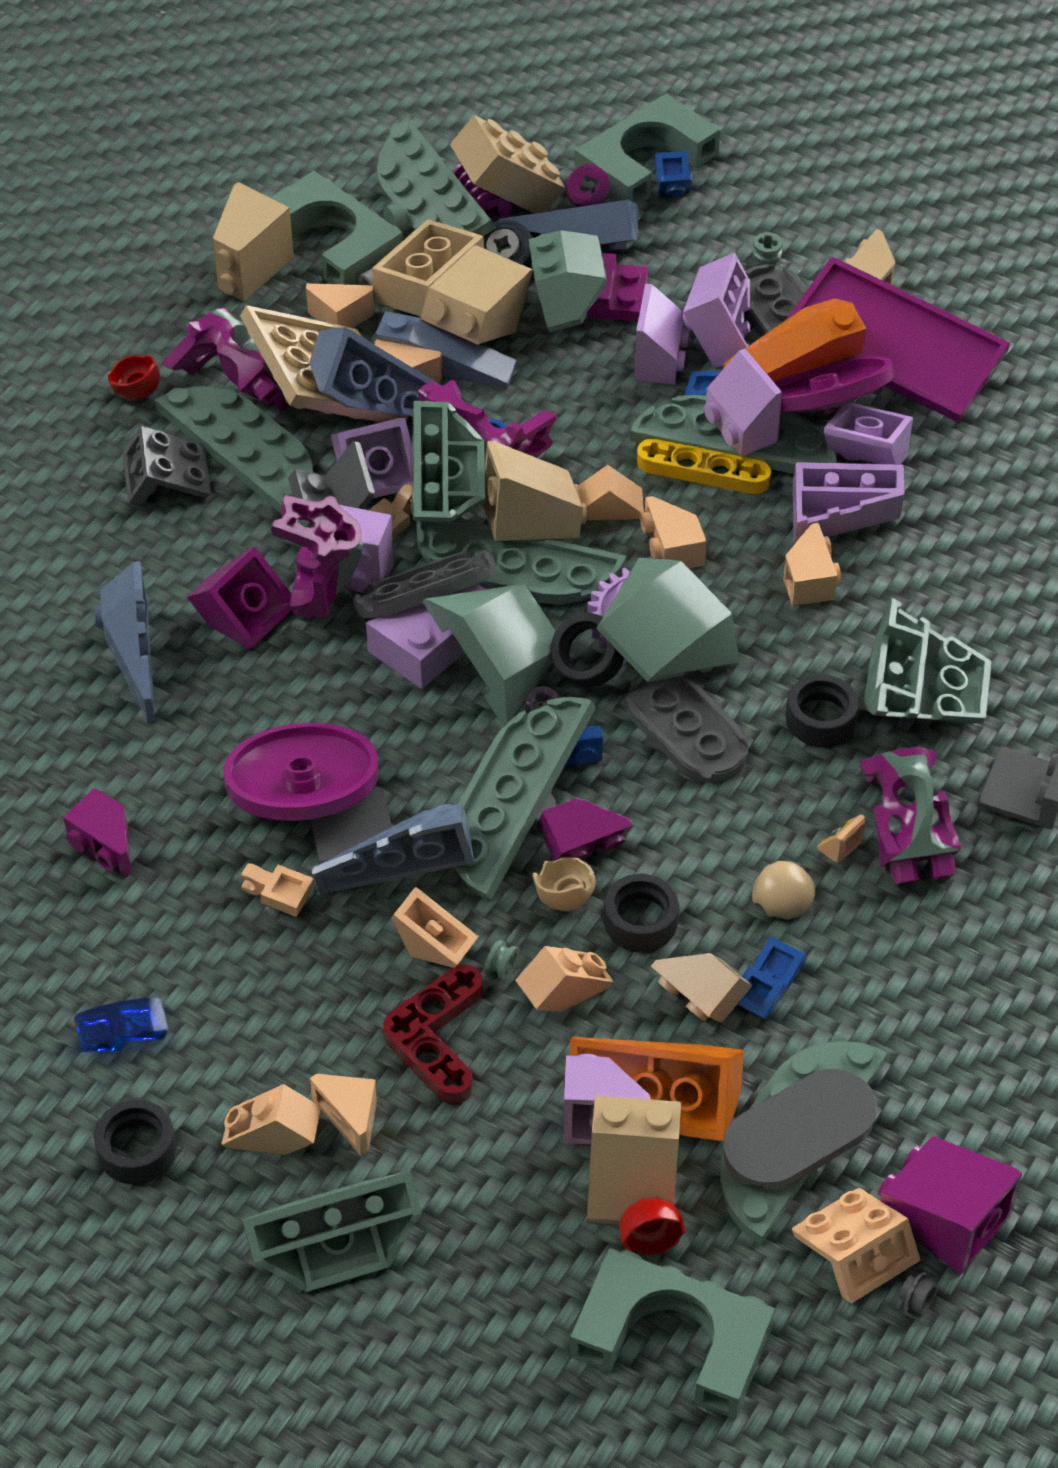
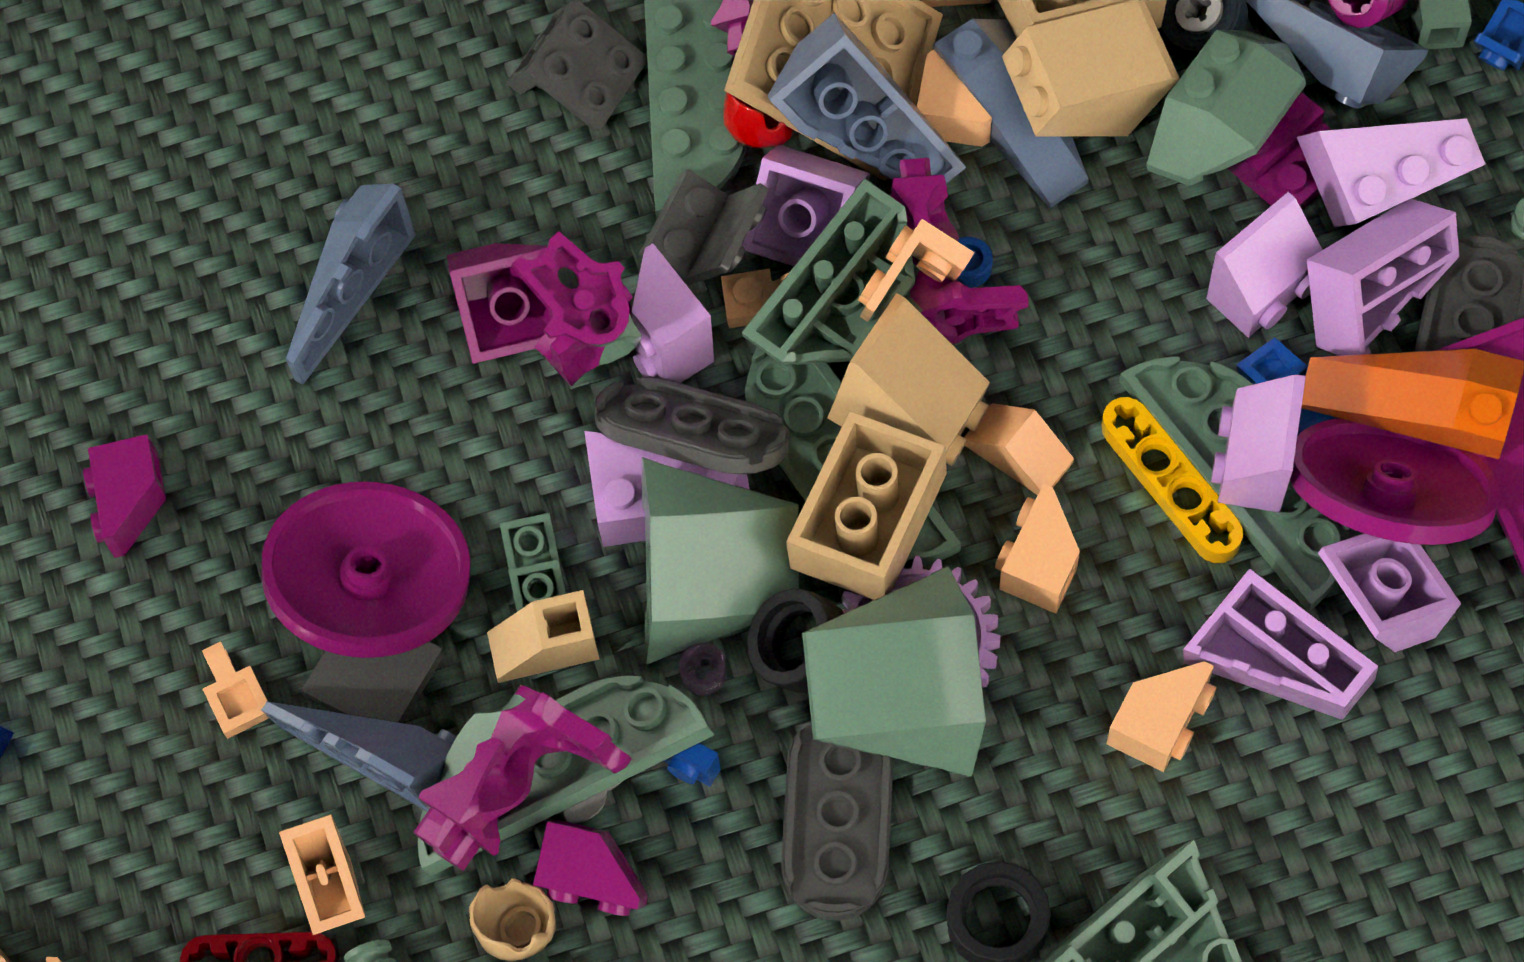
camera: 45 degrees right, 15 degrees up
none -> magenta hips [413,685,632,871]
none -> tan slope [487,590,599,683]
none -> sand green slope [499,513,566,612]
none -> red hair [723,92,795,148]
none -> tan brick [786,411,947,600]
none -> light nougat bracket [858,219,974,322]
none -> lavender wedge [1297,118,1485,228]

